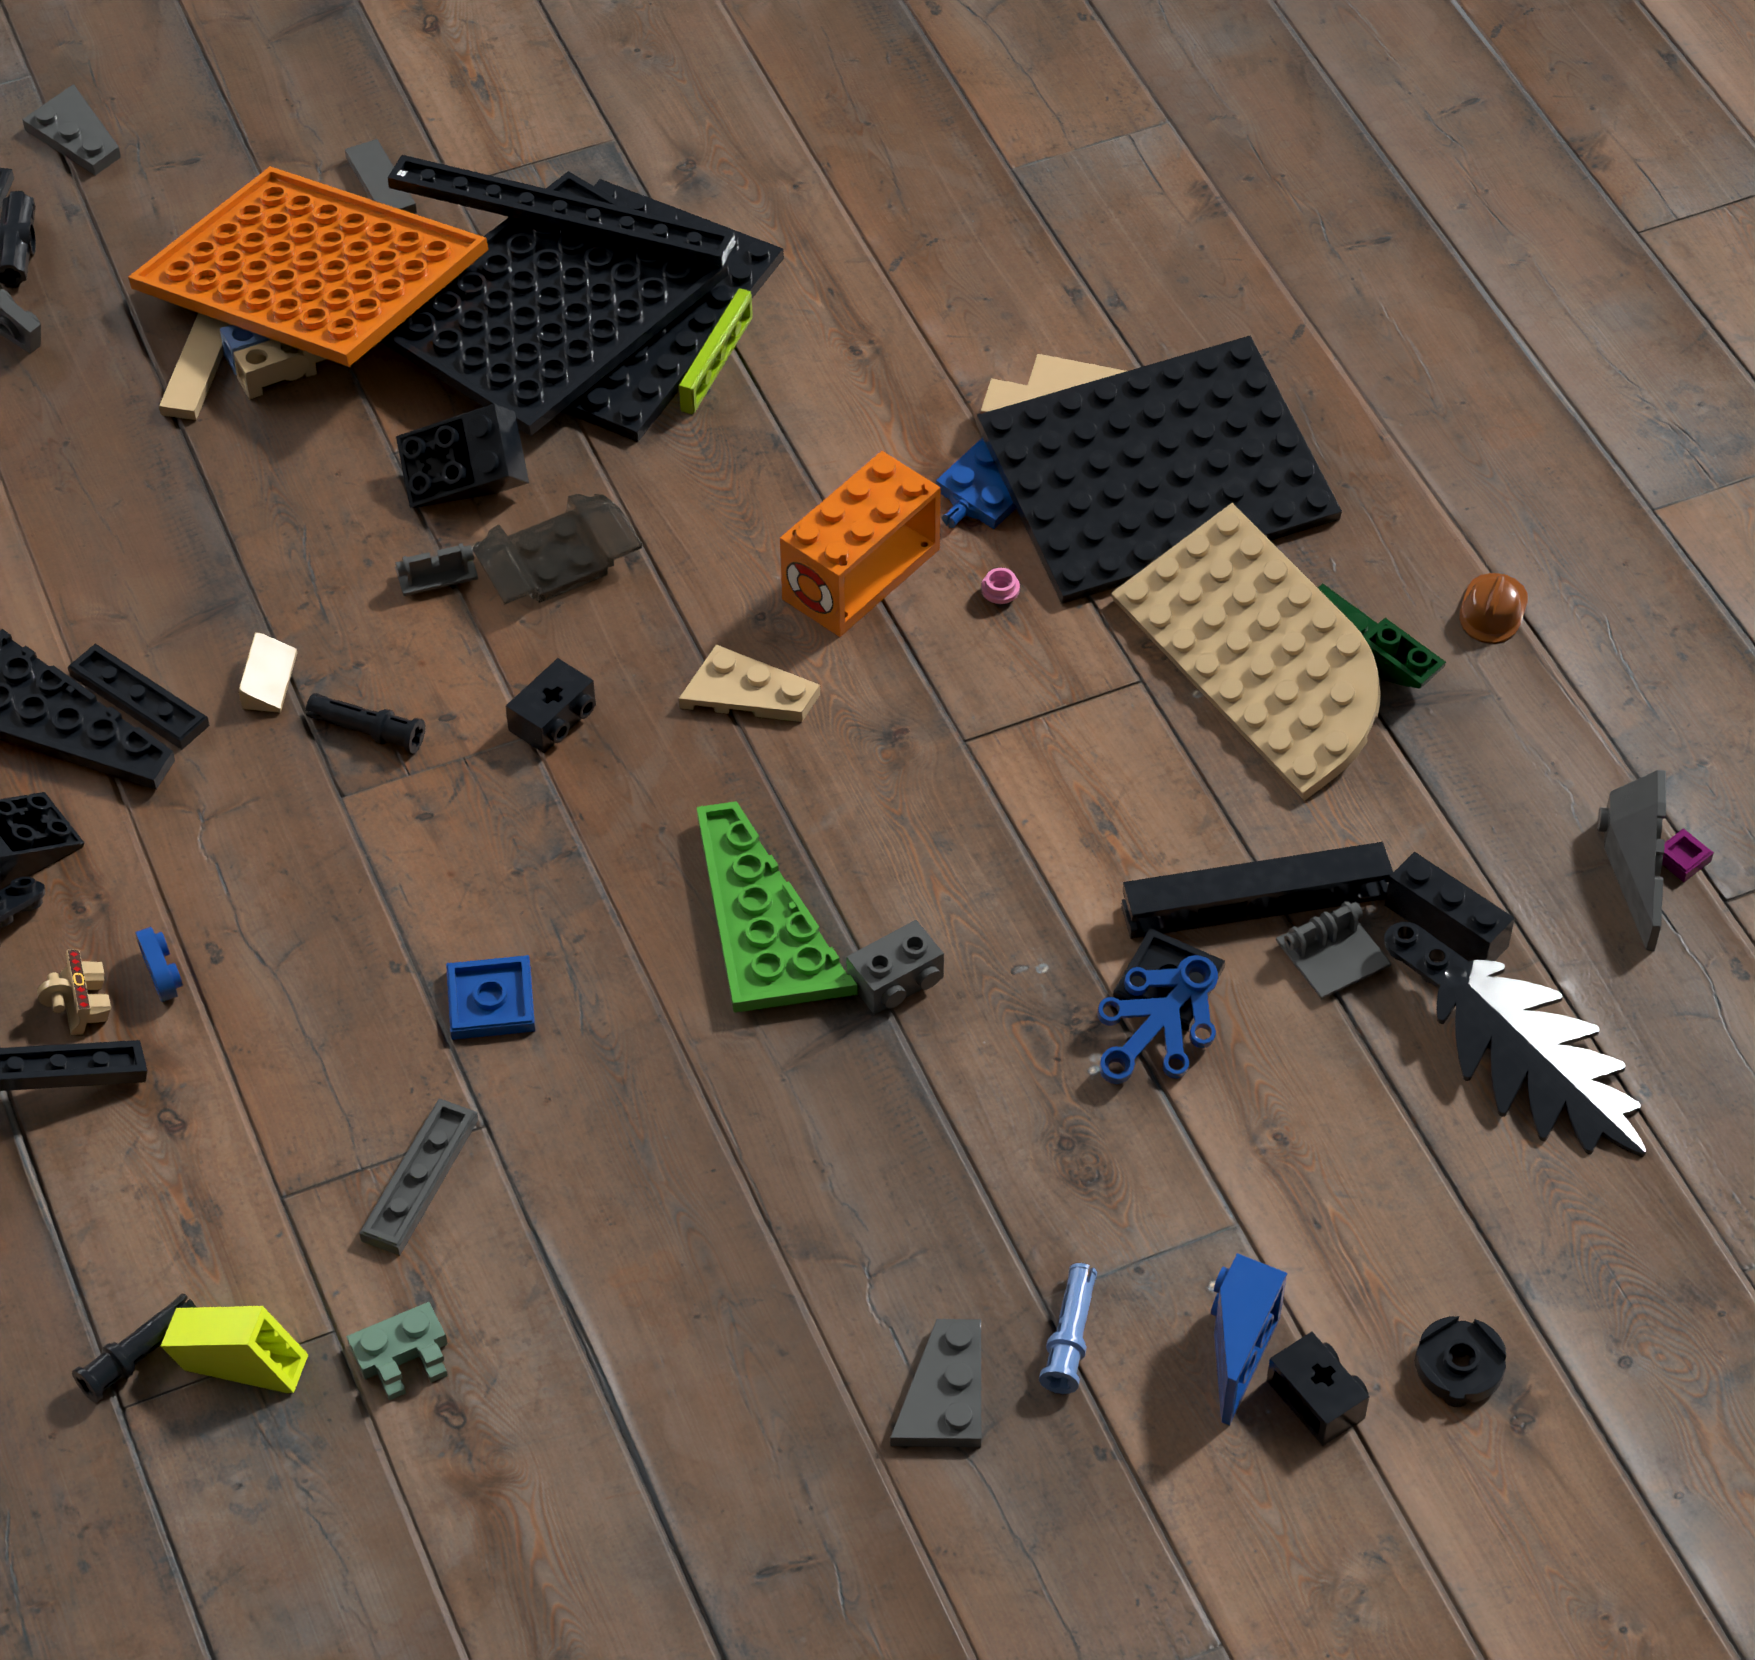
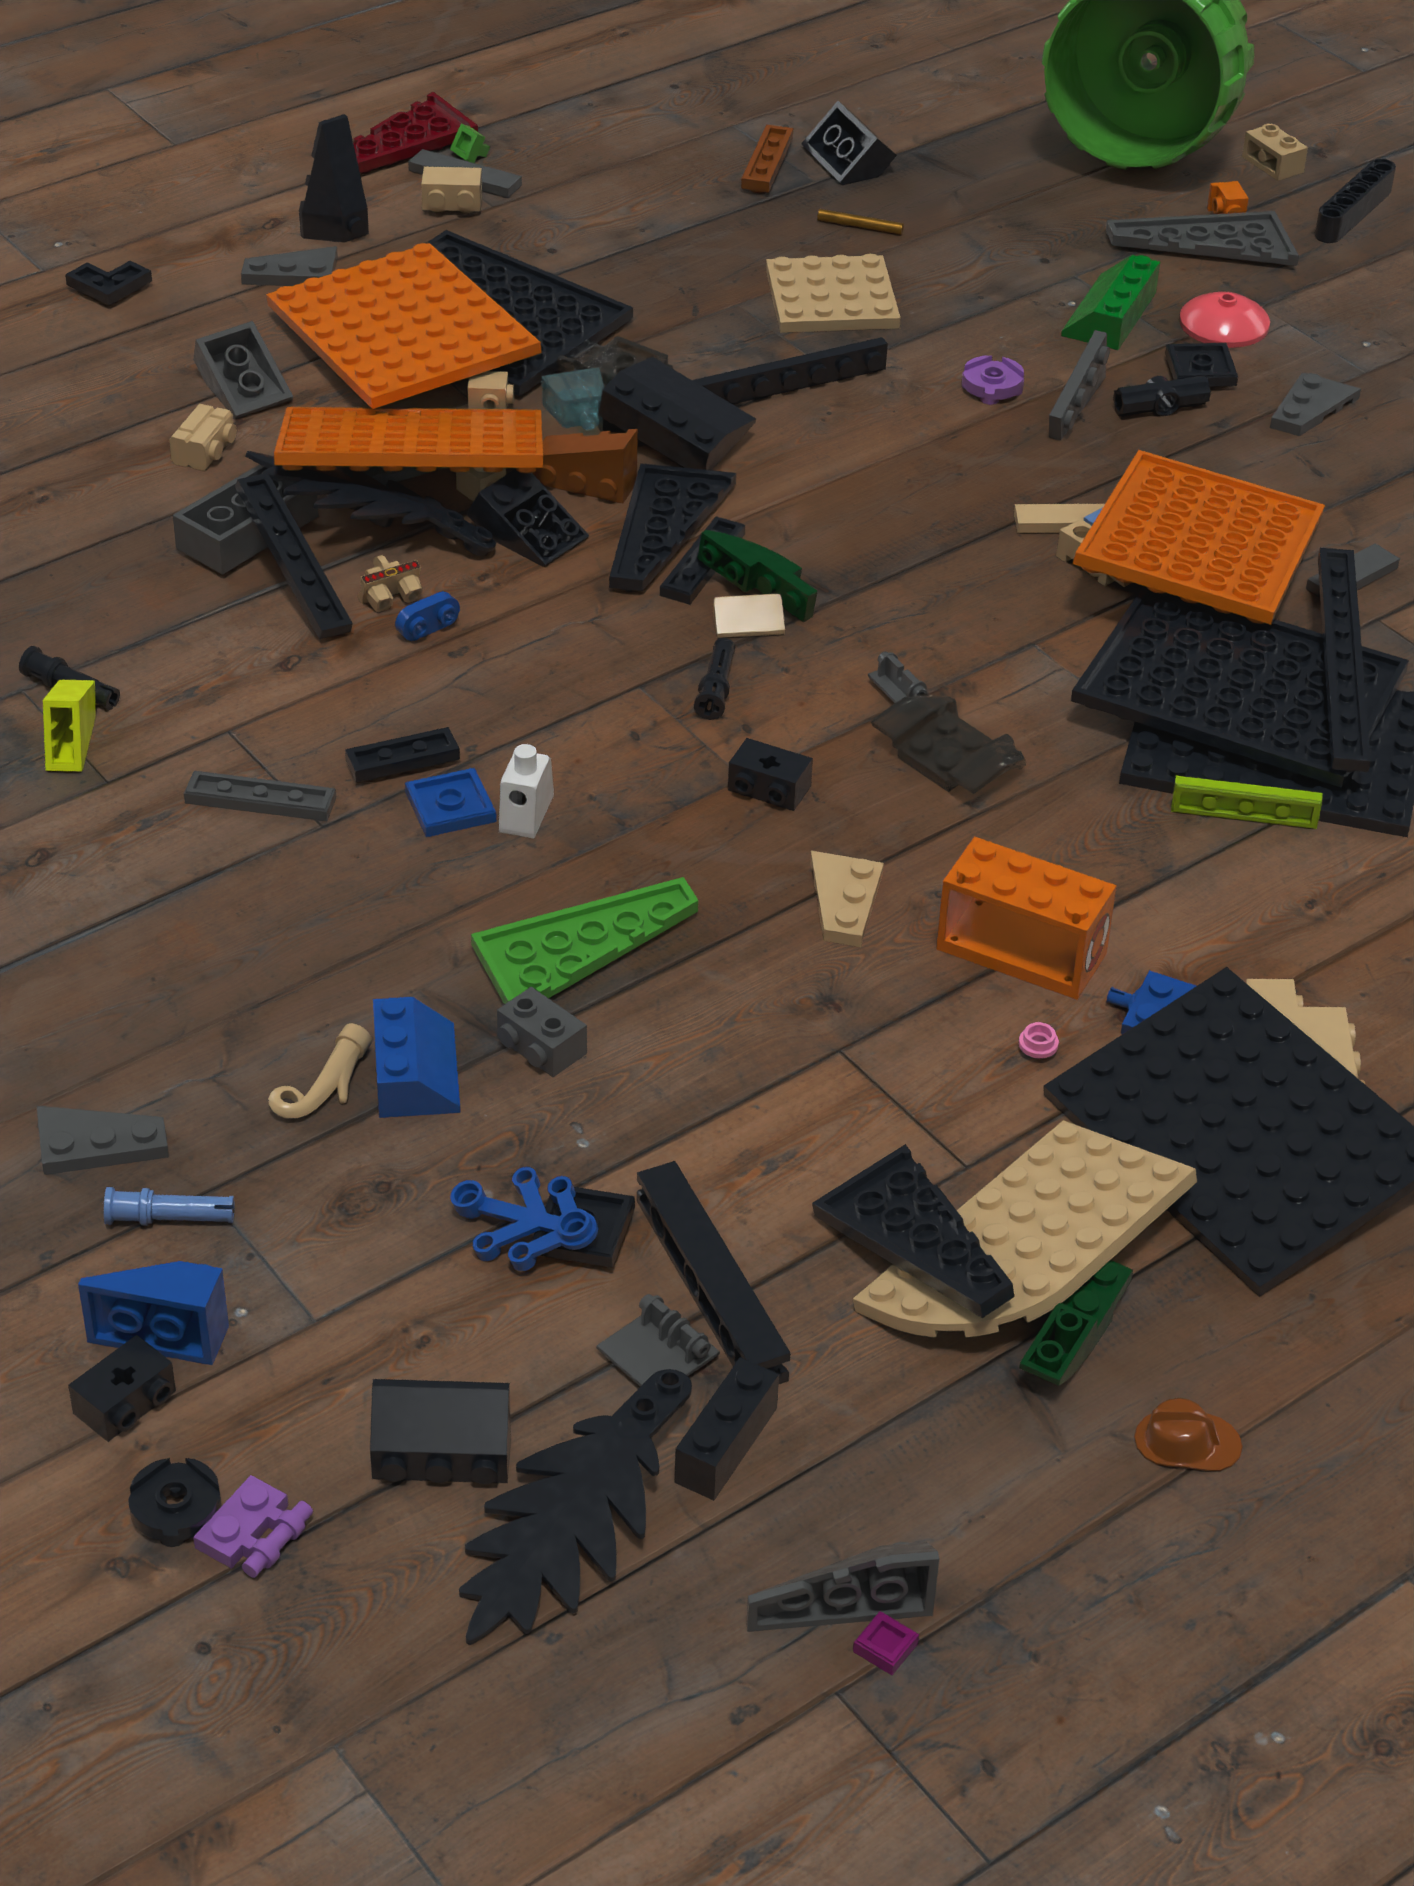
camera: 75 degrees right, 10 degrees down
sand green plate [346,1302,448,1400] -> none
black slope [396,404,529,508] -> none
none -> medium lavender plate [193,1475,313,1578]
none -> tan plant [268,1023,372,1119]
none -> black plate [345,727,460,782]
none -> black slope [370,1379,511,1484]
none -> blue slope [373,997,460,1118]
none -> white torso [499,744,554,839]
none -> dark green slope [698,530,818,622]
none -> black wing [812,1144,1015,1318]

